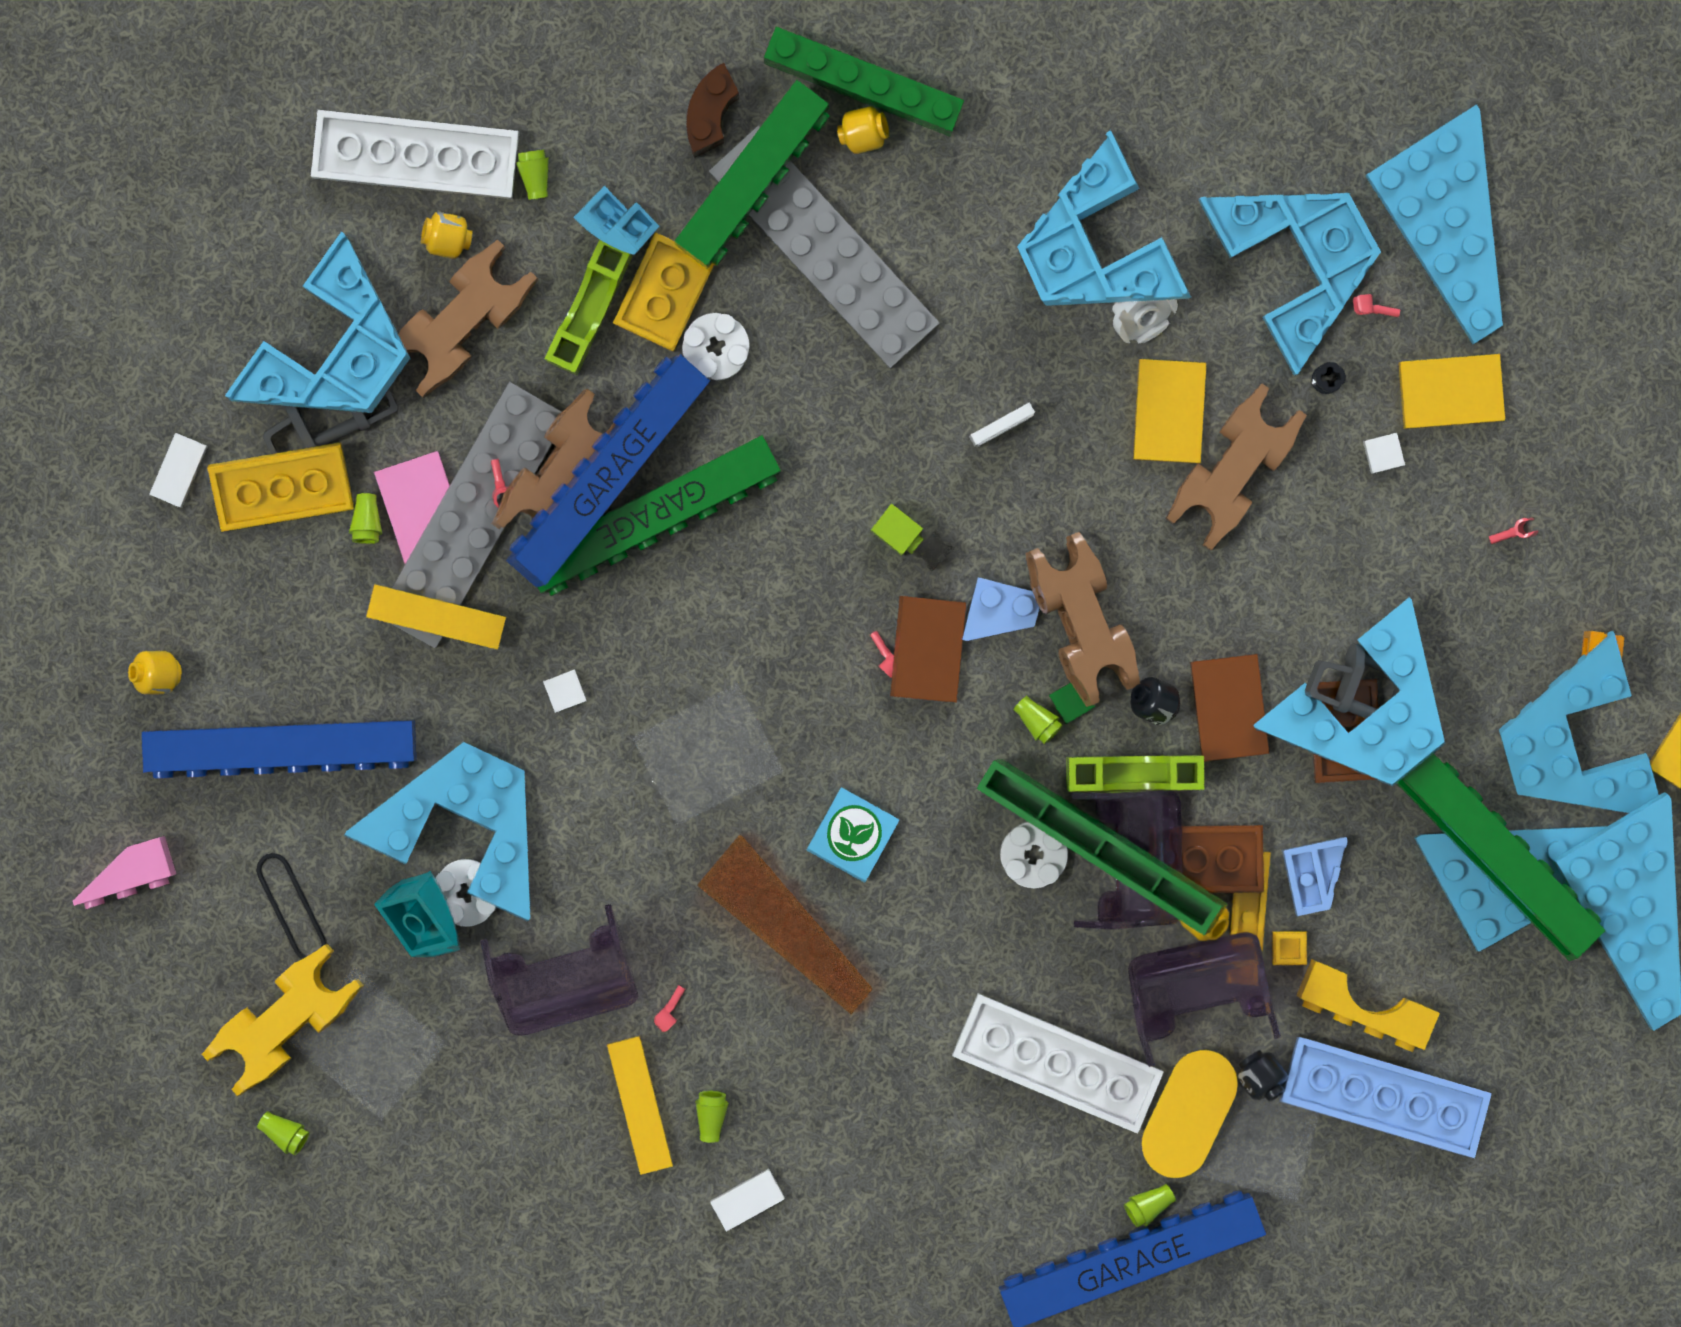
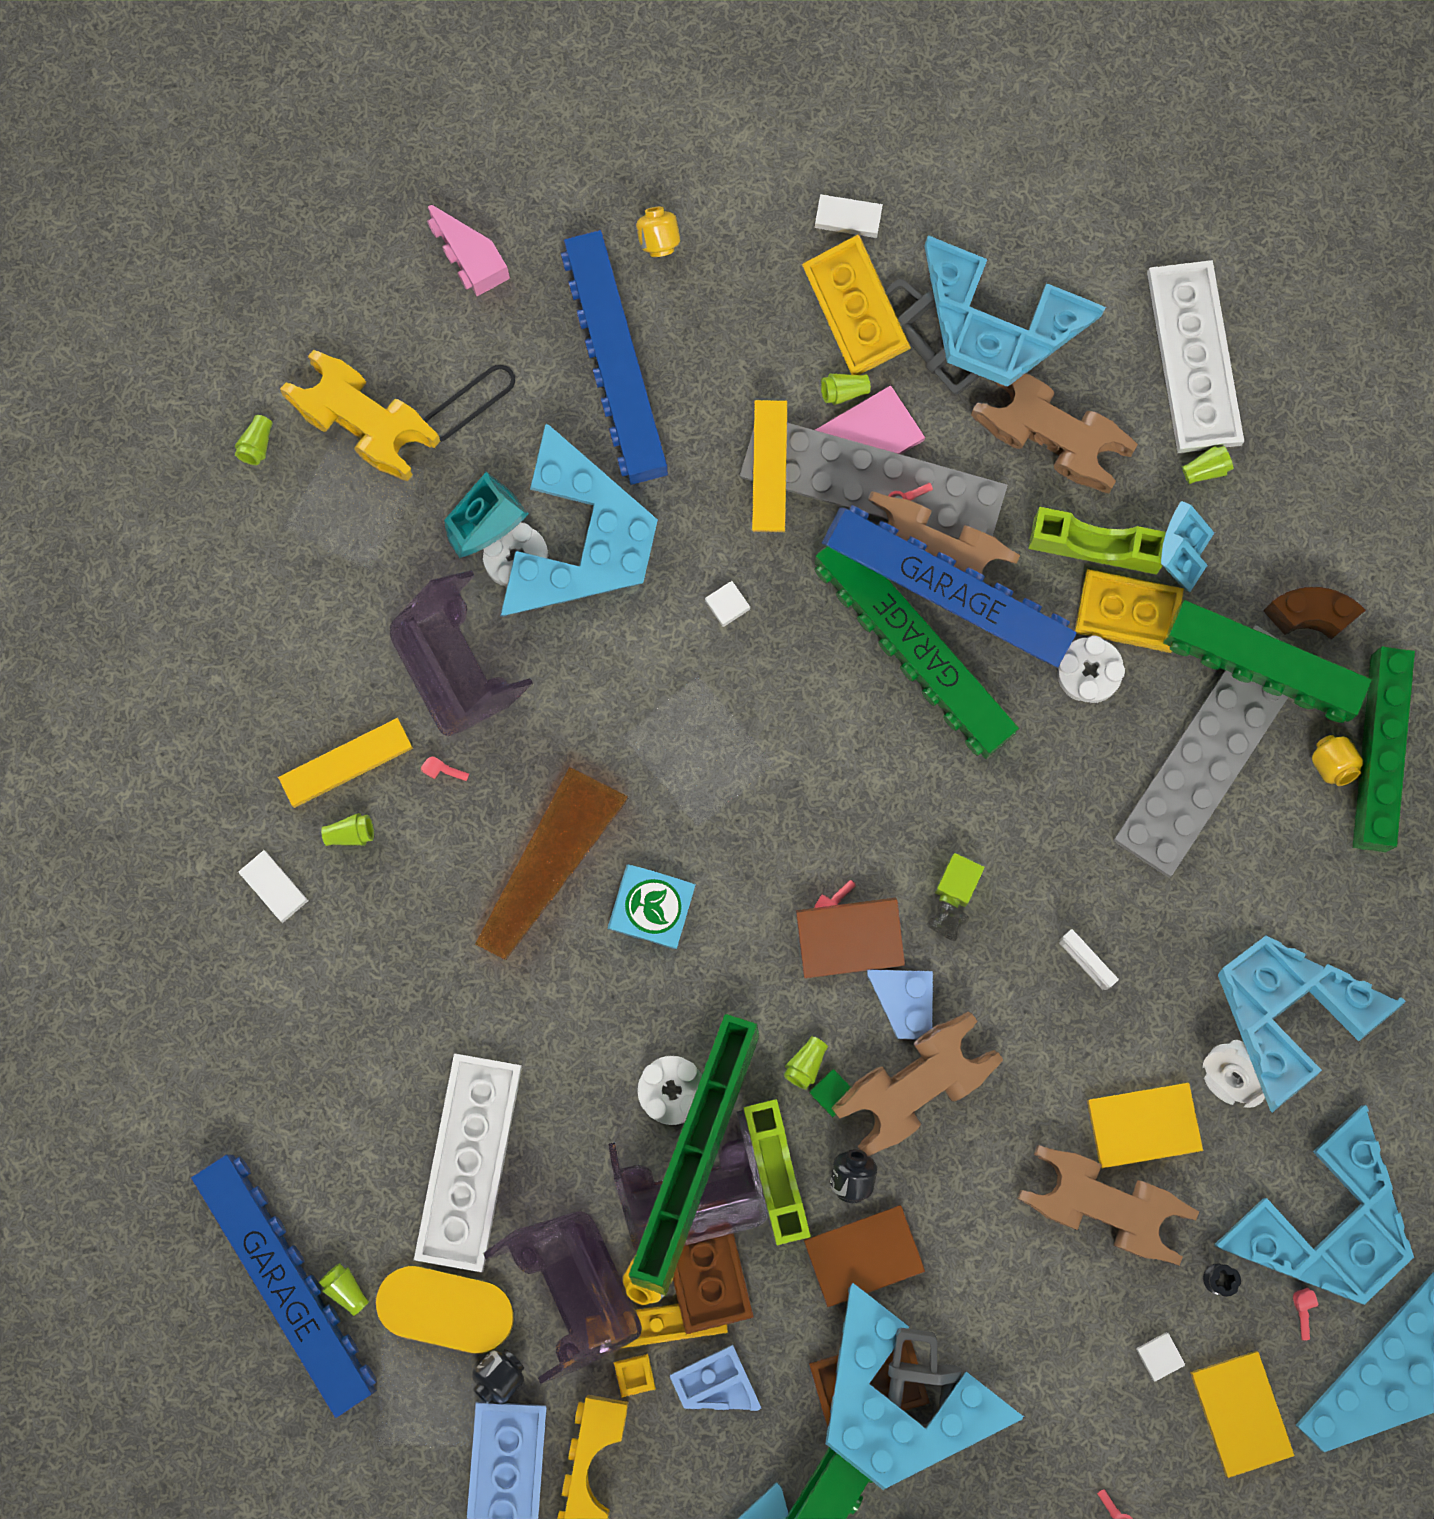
camera: 75 degrees right, 10 degrees down
yellow head [421,211,472,259] -> none

